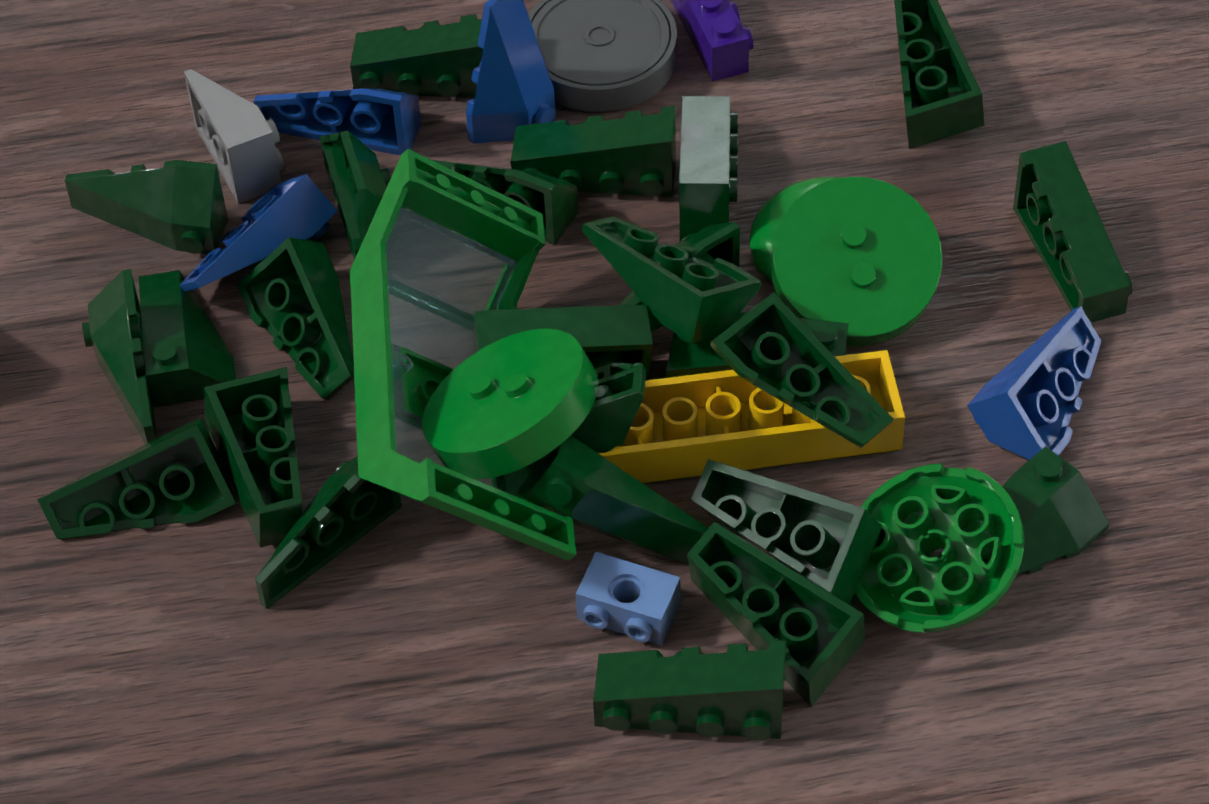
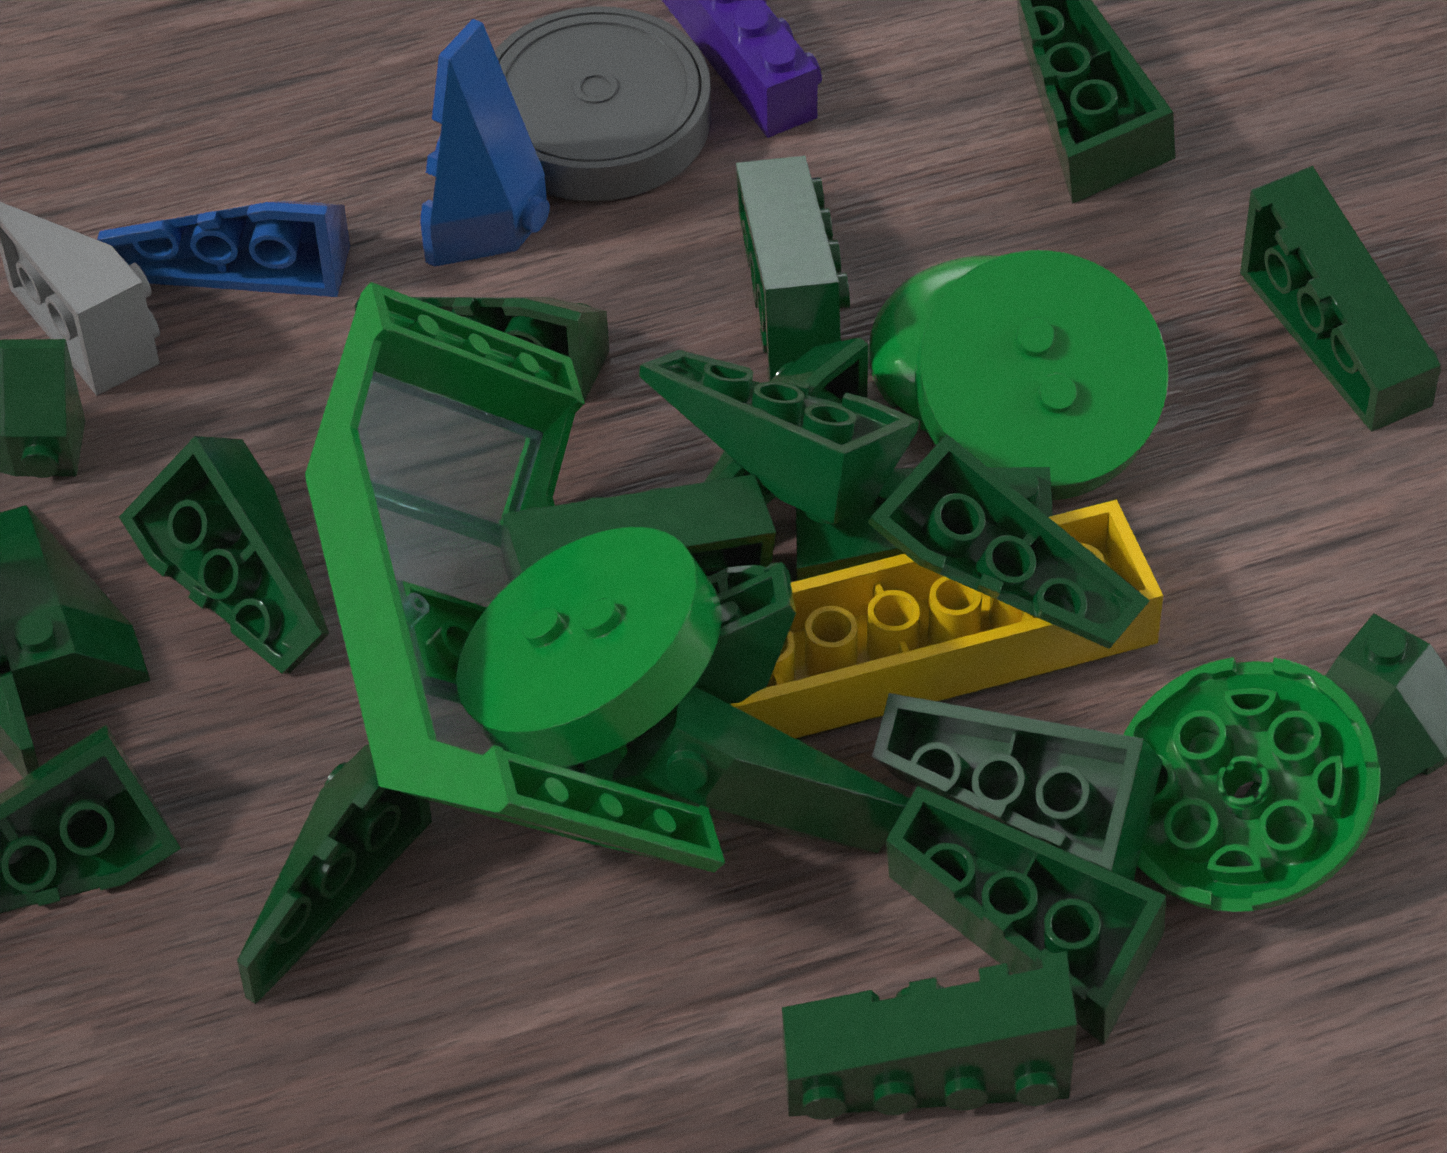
camera: 10 degrees left, 0 degrees up
blue wedge [179,174,337,291] -> none
dark green wedge [204,367,302,548] -> none
dark green wedge [320,131,402,260] -> none
dark green wedge [350,14,483,97] -> none
dark green wedge [510,106,676,197] -> none
medium blue brick [576,552,681,645] -> none
blue wedge [967,306,1102,460] -> none

